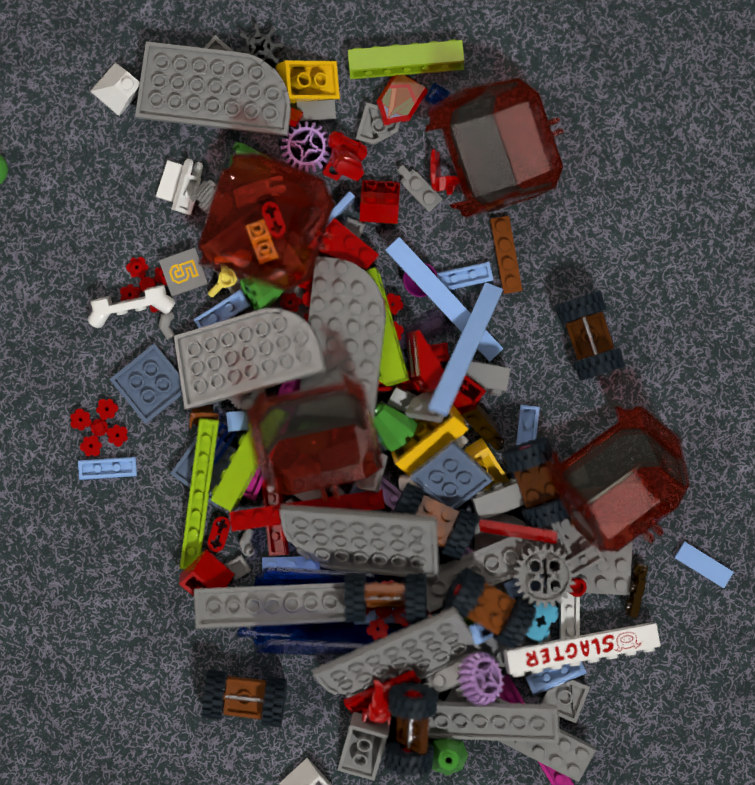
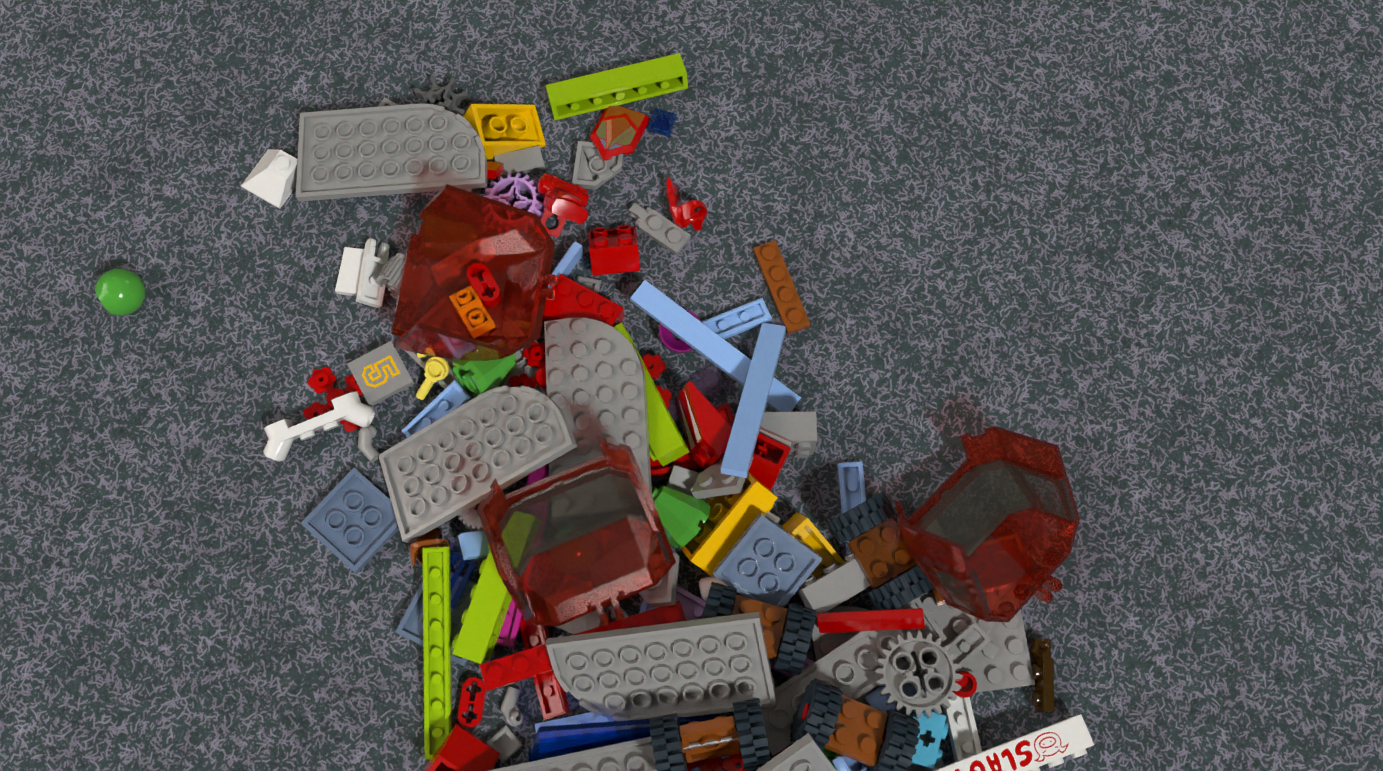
camera: 10 degrees left, 15 degrees down
red plant [70,399,128,456] -> none
light blue tile [78,457,137,480] -> none
clear red windscreen [424,78,564,218] -> none
dark brown hinge [461,404,505,451] -> none
plate [555,291,625,381] -> none
light blue tile [674,542,734,588] -> none

